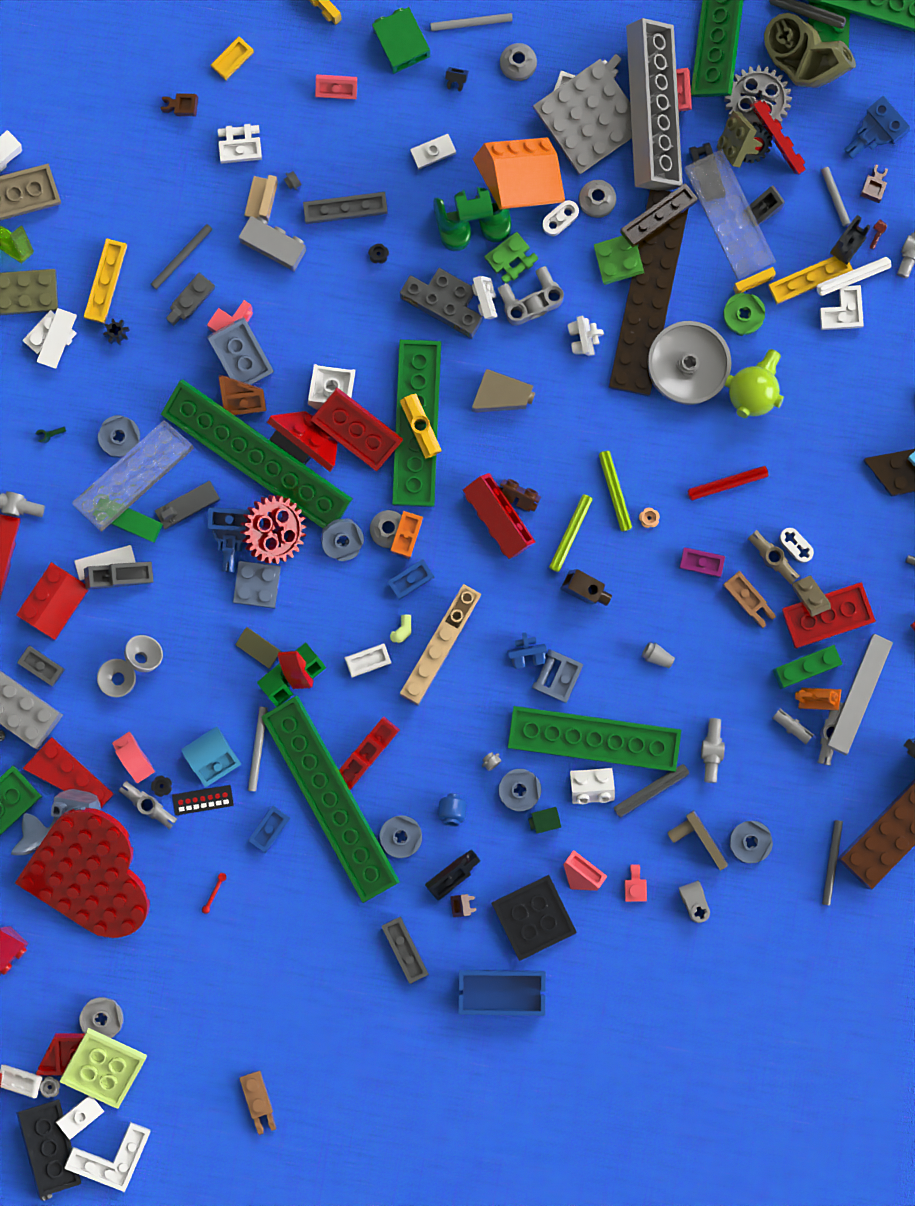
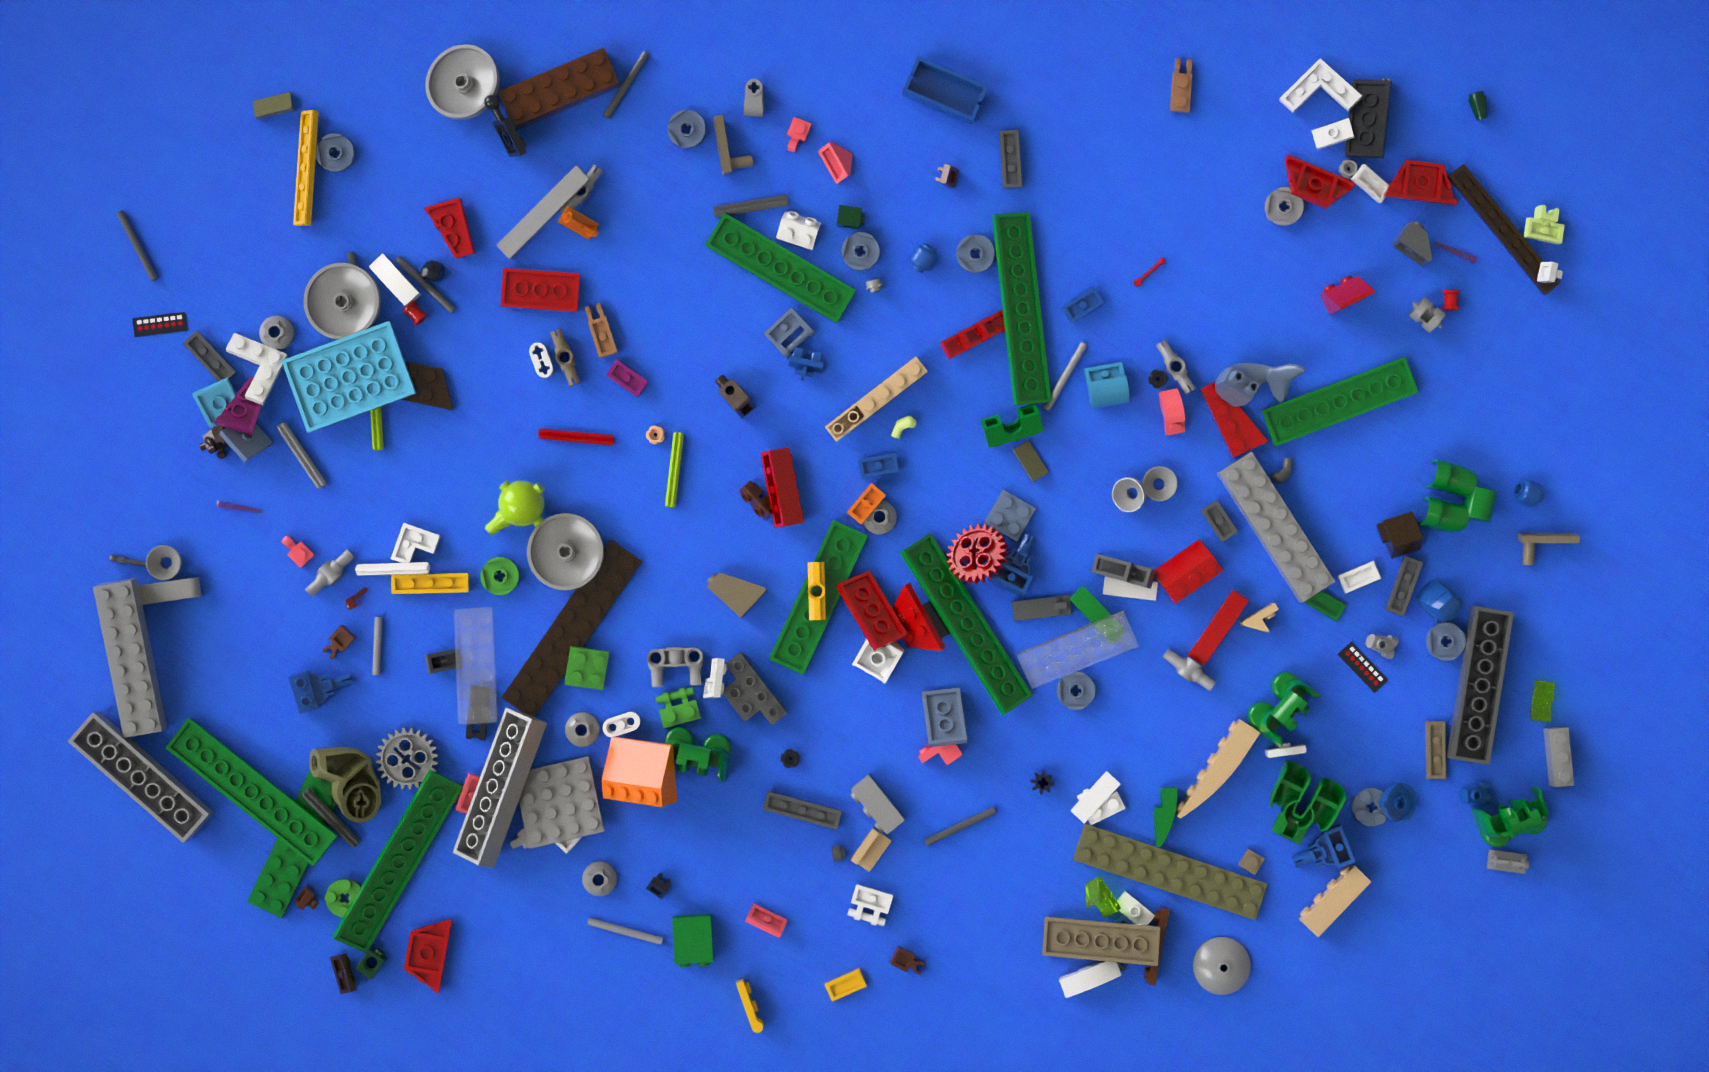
camera: 160 degrees left, 5 degrees up
red plate [15,808,150,938] -> none
dark green hand [35,426,66,443] -> none
yellowish green plate [60,1028,147,1109] -> none
yellow plate [84,238,127,324] -> none
dark grey hinge [166,273,215,326] -> none
black sticker [172,785,234,816] -> none
dark orange wing [219,375,266,415] -> none
red slope [278,651,314,689] -> none
sand blue plate [321,518,364,561] -> none
white plate [345,644,392,678] -> none
white plate [410,134,456,170] -> none
black hinge [425,849,481,900] -> none
black plate [492,875,577,961] -> none
lime axle [549,494,592,572] -> none
white hips [568,316,604,356] -> none
plate [620,183,698,248] -> none
light grey cone [642,642,675,669] -> none
light grey pin [701,718,725,783] -> none
olive plate [717,110,772,168] -> none
yellow tile [733,267,776,294] -> none
red plate [750,100,806,174] -> none
light grey pin [772,708,814,745] -> none
green arch [773,645,842,690] -> none
dark tan plate [792,575,831,617] -> none
black hinge [830,215,870,265] -> none

